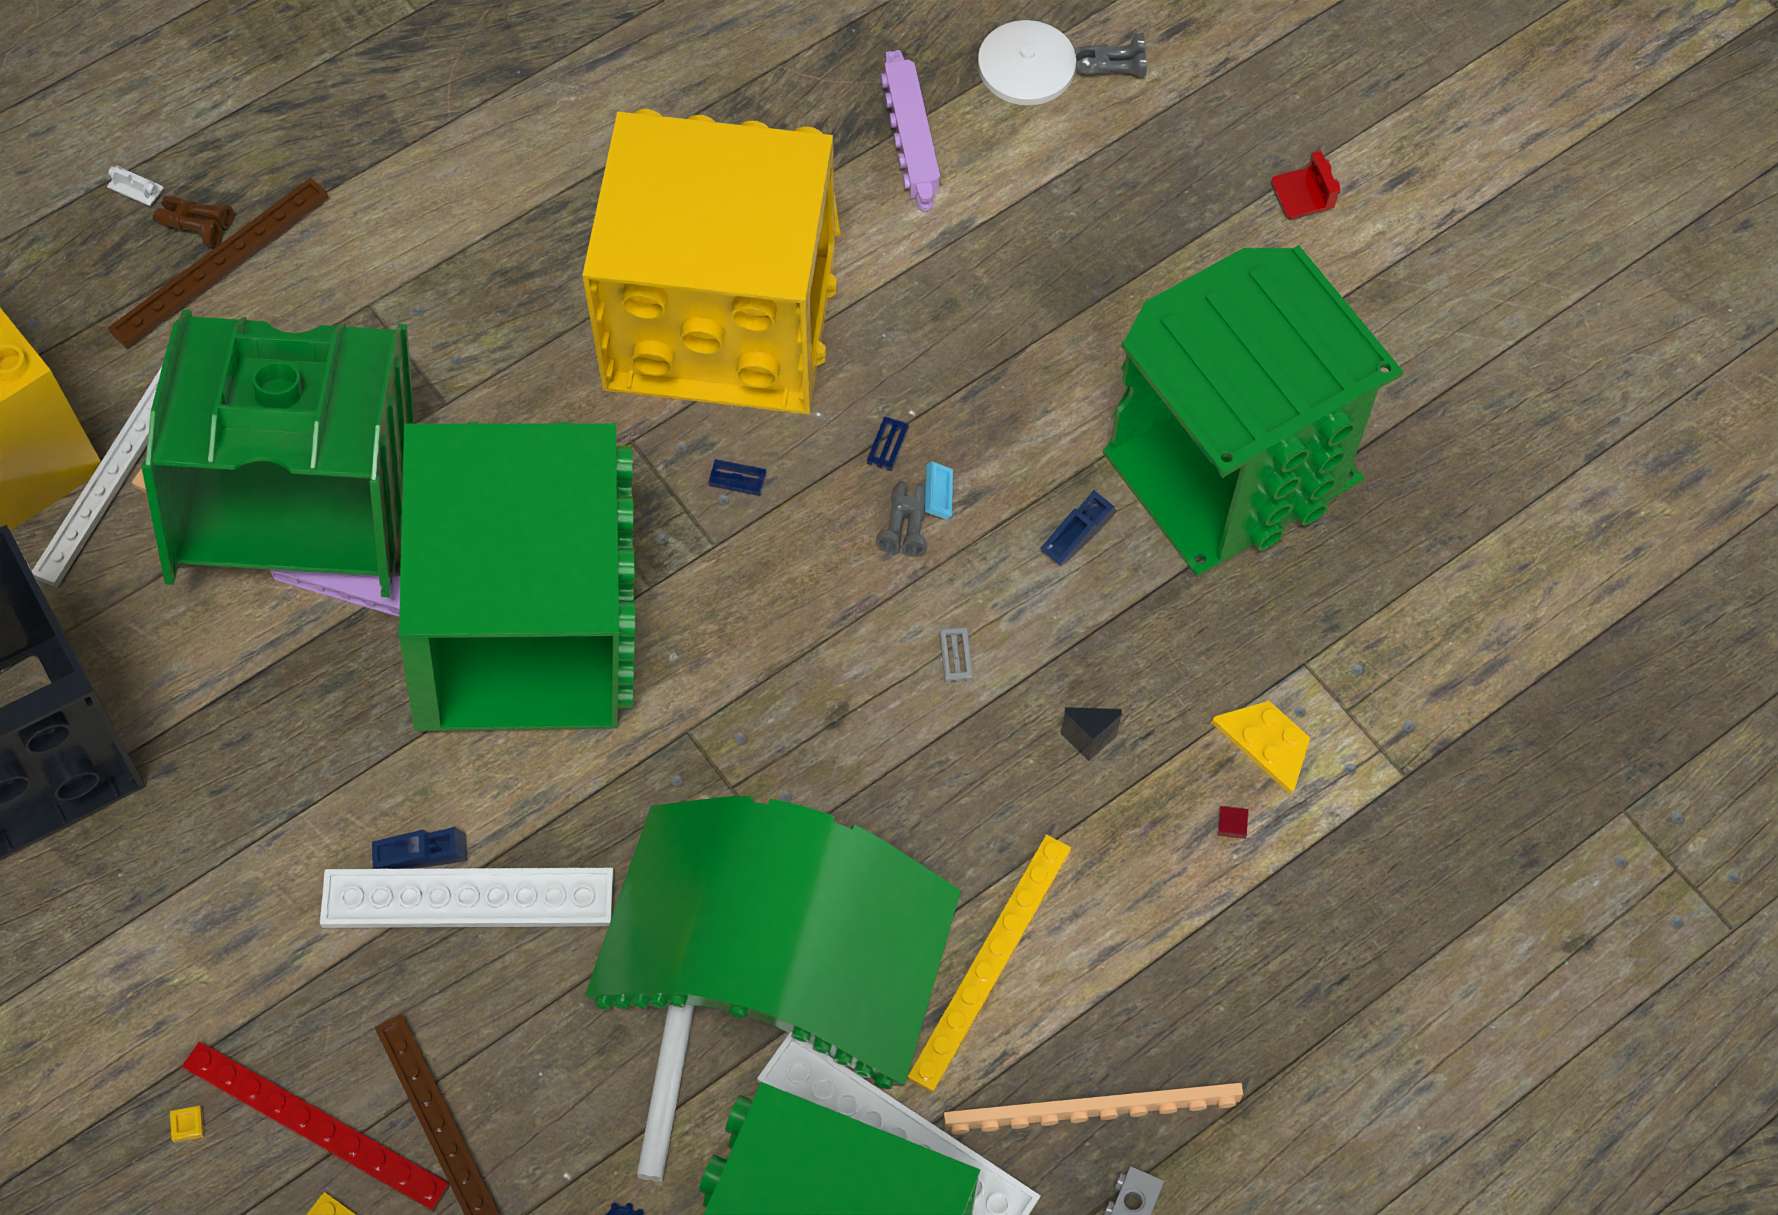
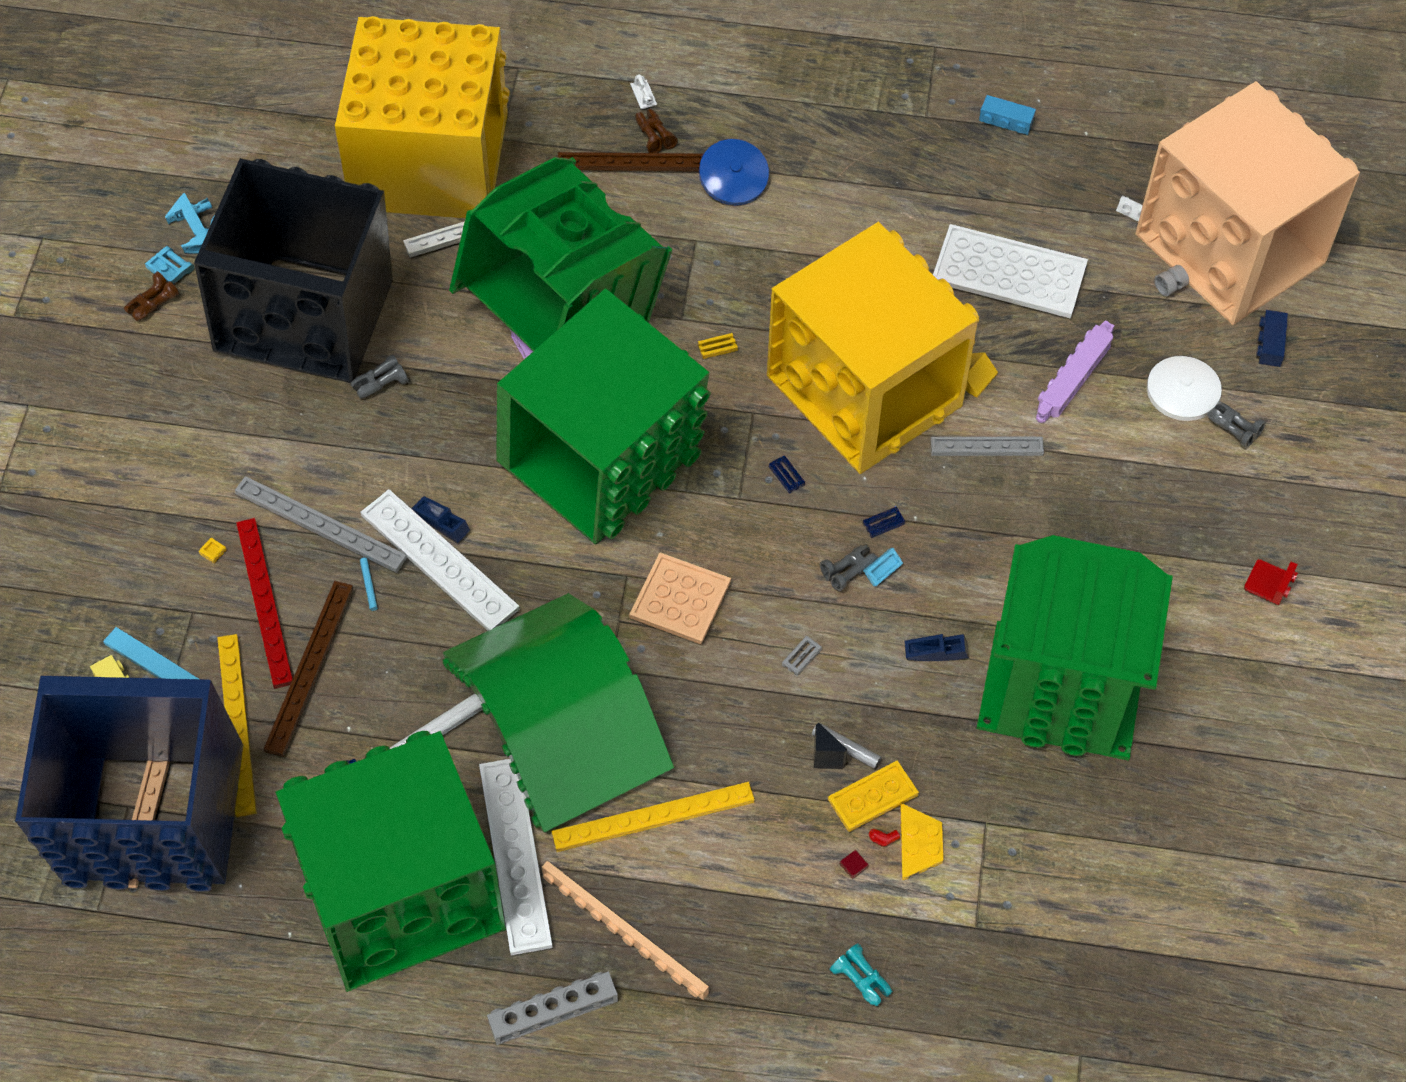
camera: 45 degrees right, 5 degrees down
none -> light grey plate [235,476,407,573]
none -> dark grey piece [350,354,409,399]
none -> medium azure bar [360,558,378,611]
none -> light nougat plate [629,553,731,645]
none -> yellow tile [698,333,738,359]
none -> blue dish [699,139,769,206]
none -> light grey piece [812,722,882,769]
none -> yellow plate [828,760,919,832]
none -> teal piece [829,943,893,1006]
none -> red arm [869,829,900,846]
none -> light grey tile [930,437,1044,456]
none -> white plate [933,224,1088,318]

